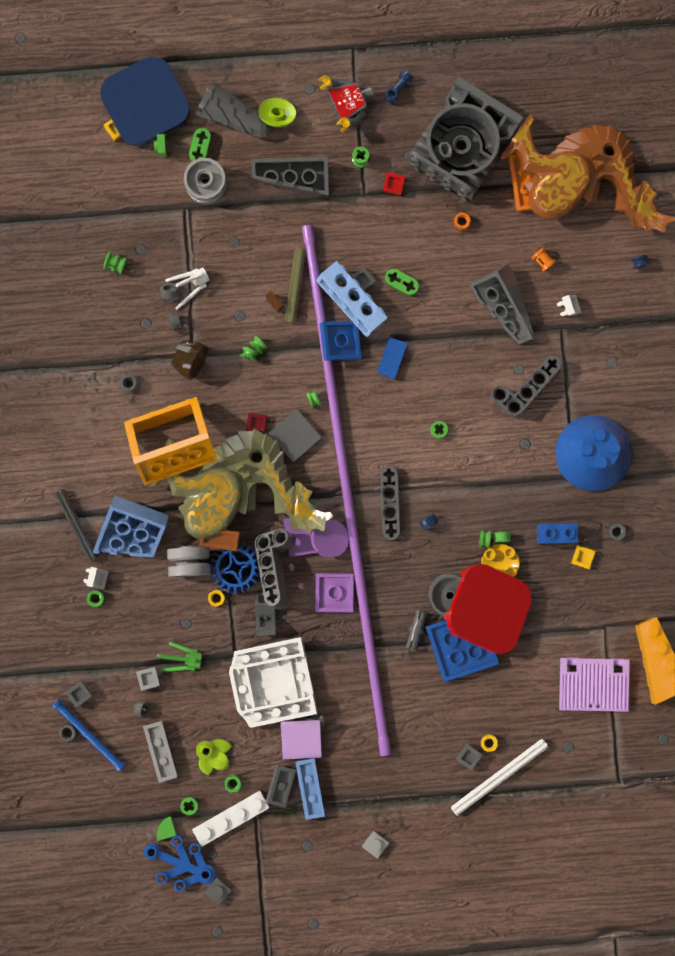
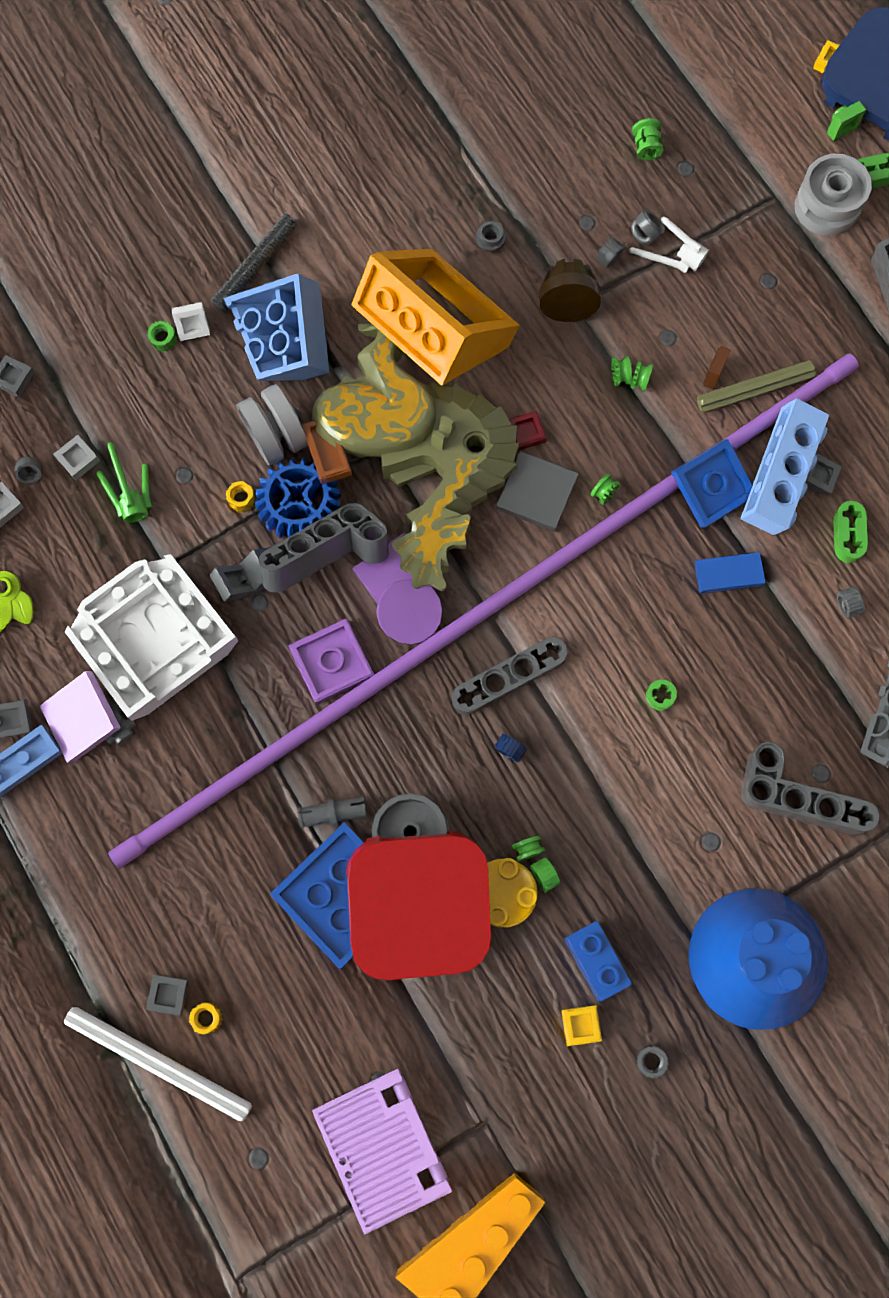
camera: 70 degrees right, 10 degrees down
none -> dark grey axle [837,586,865,619]

